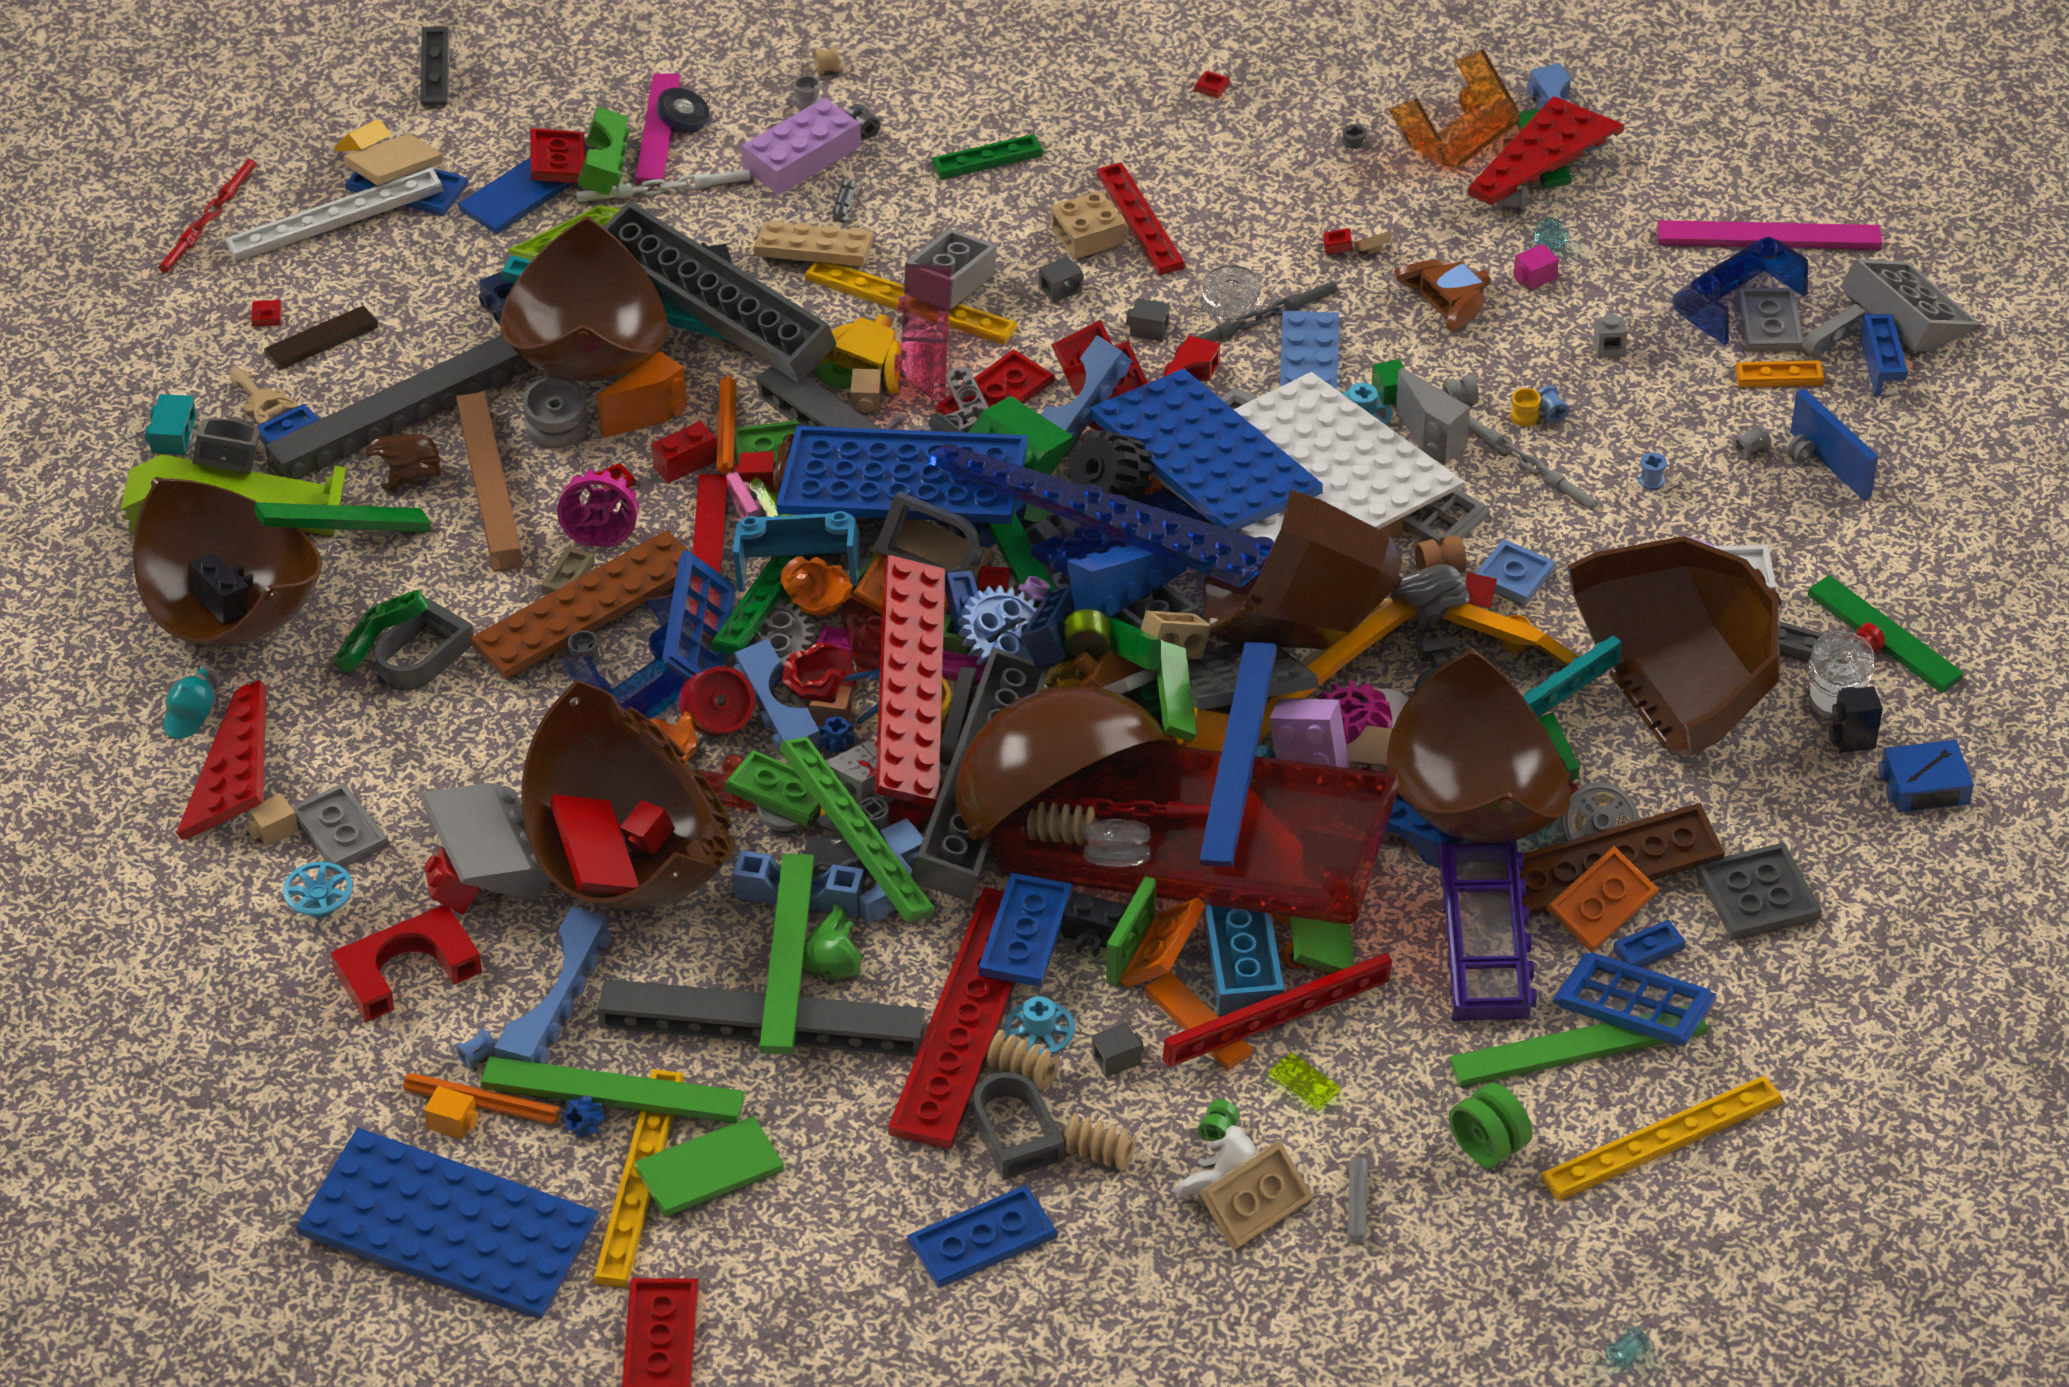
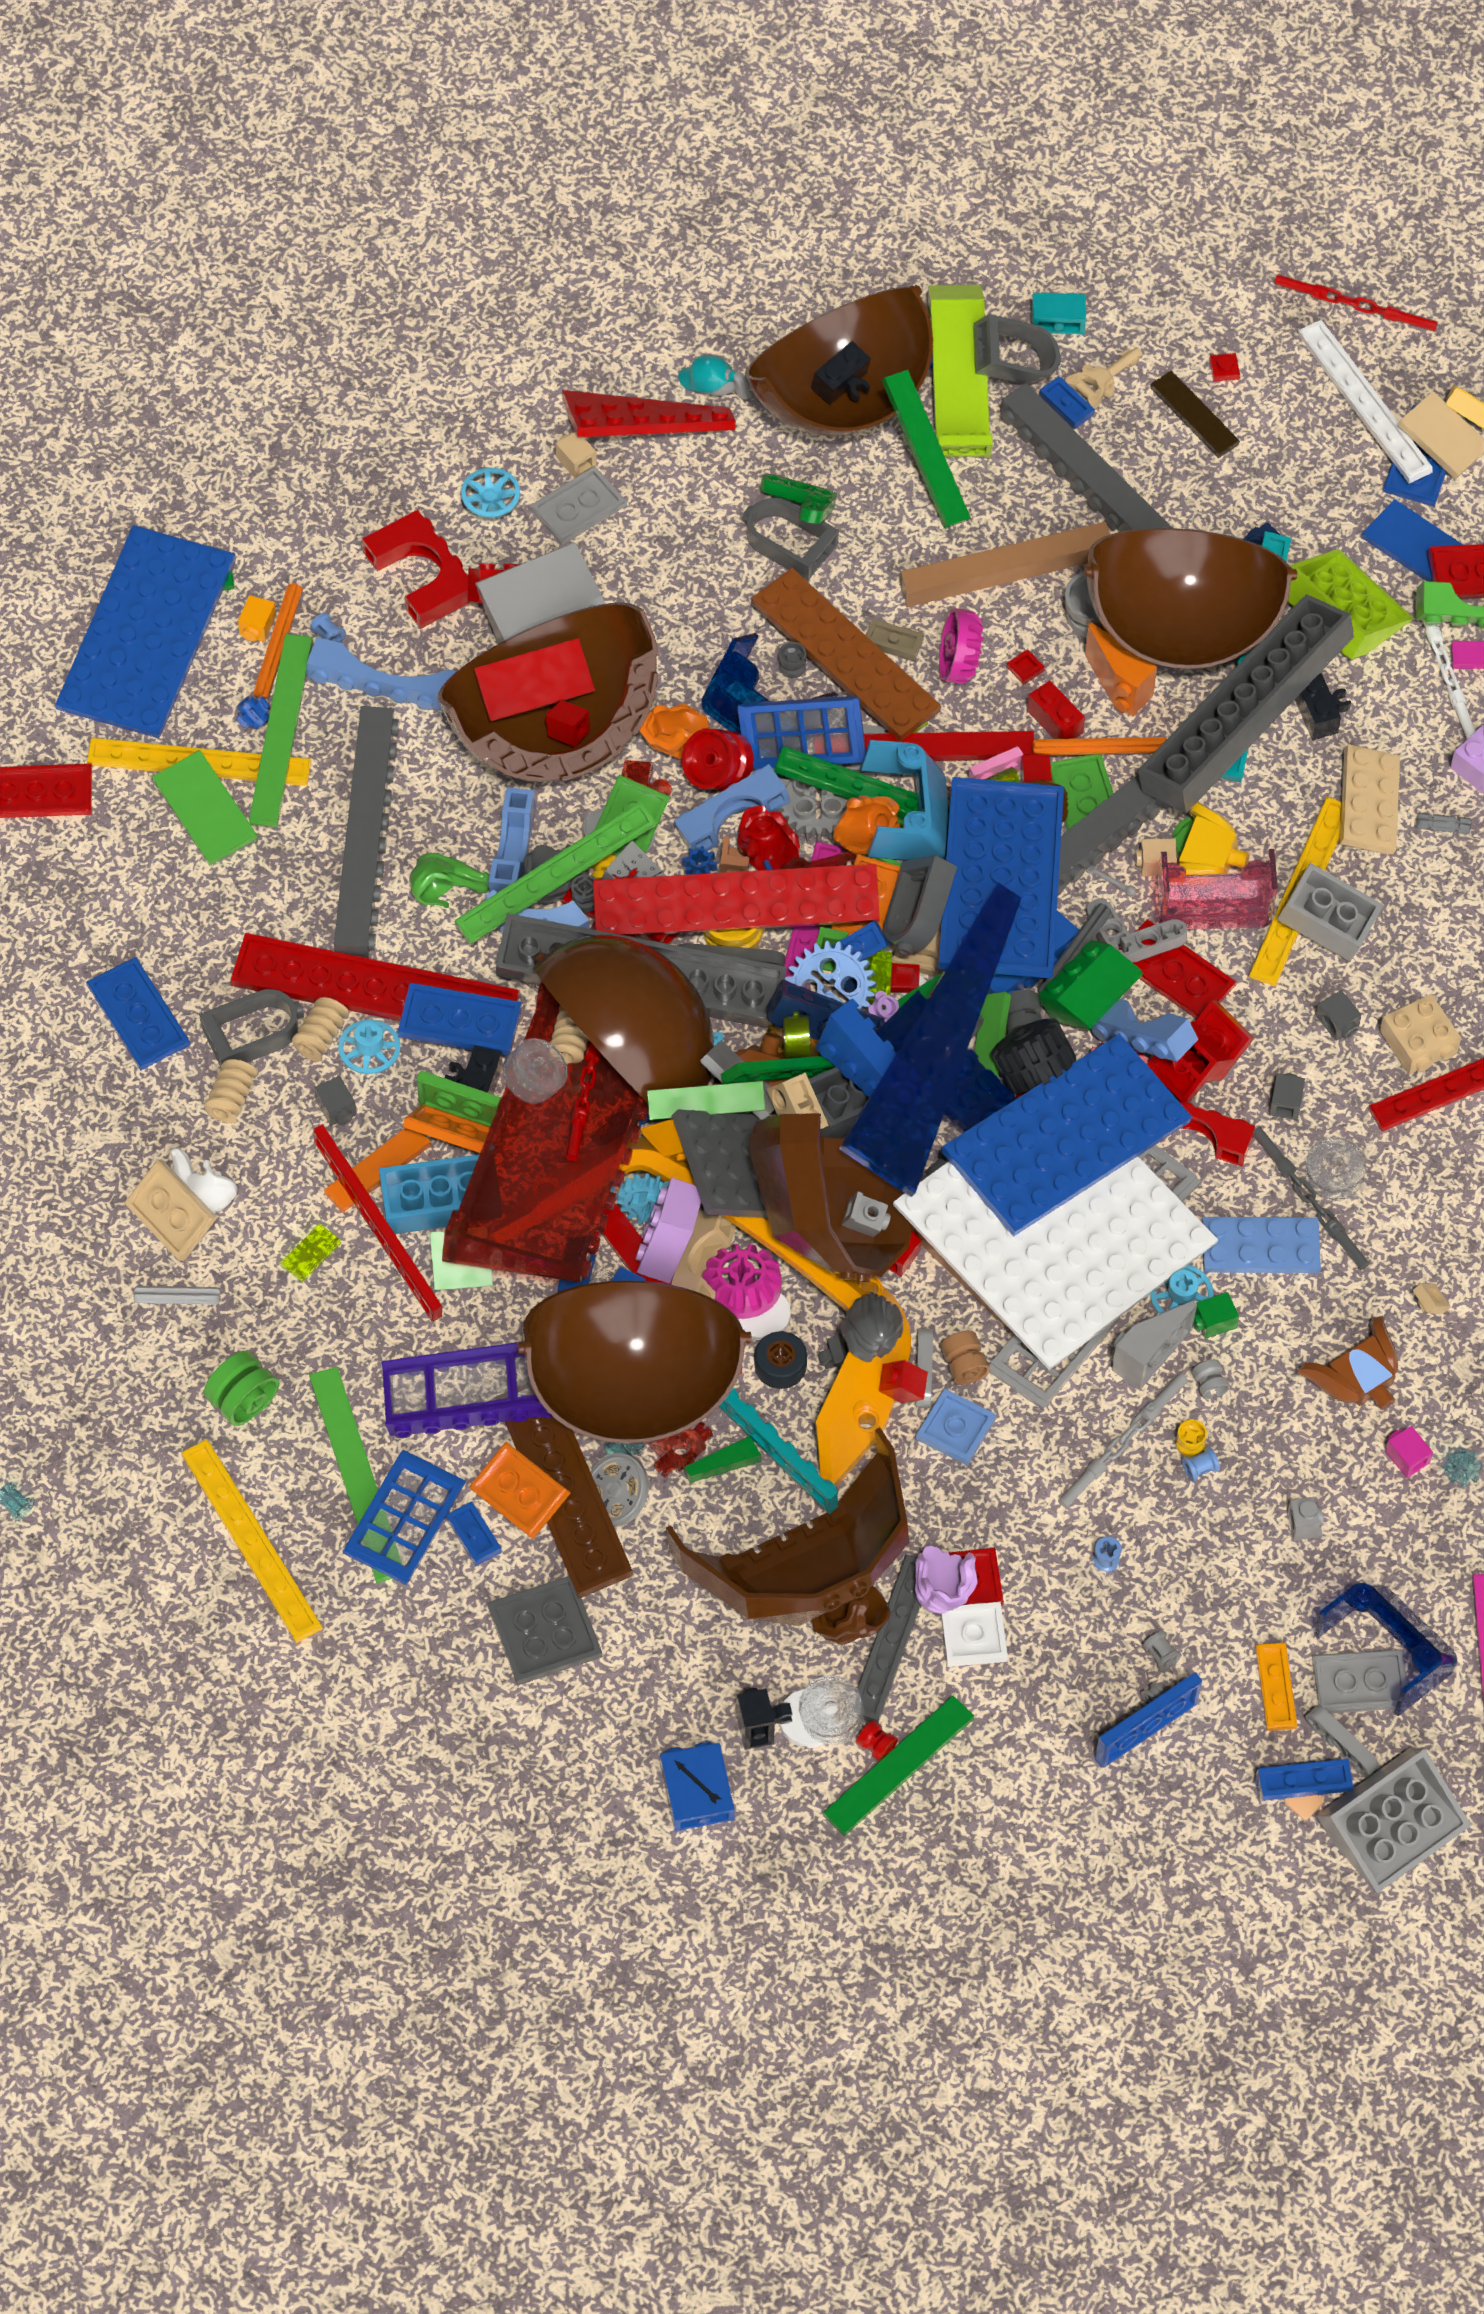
camera: 85 degrees right, 15 degrees up
reddish brown hair [366,434,441,491] -> none
bright green tile [760,854,815,1054] -> none
bright green wheel [1198,1099,1240,1142] -> none
blue tile [1199,642,1277,867] -> none
red tile [1323,228,1353,255] -> none

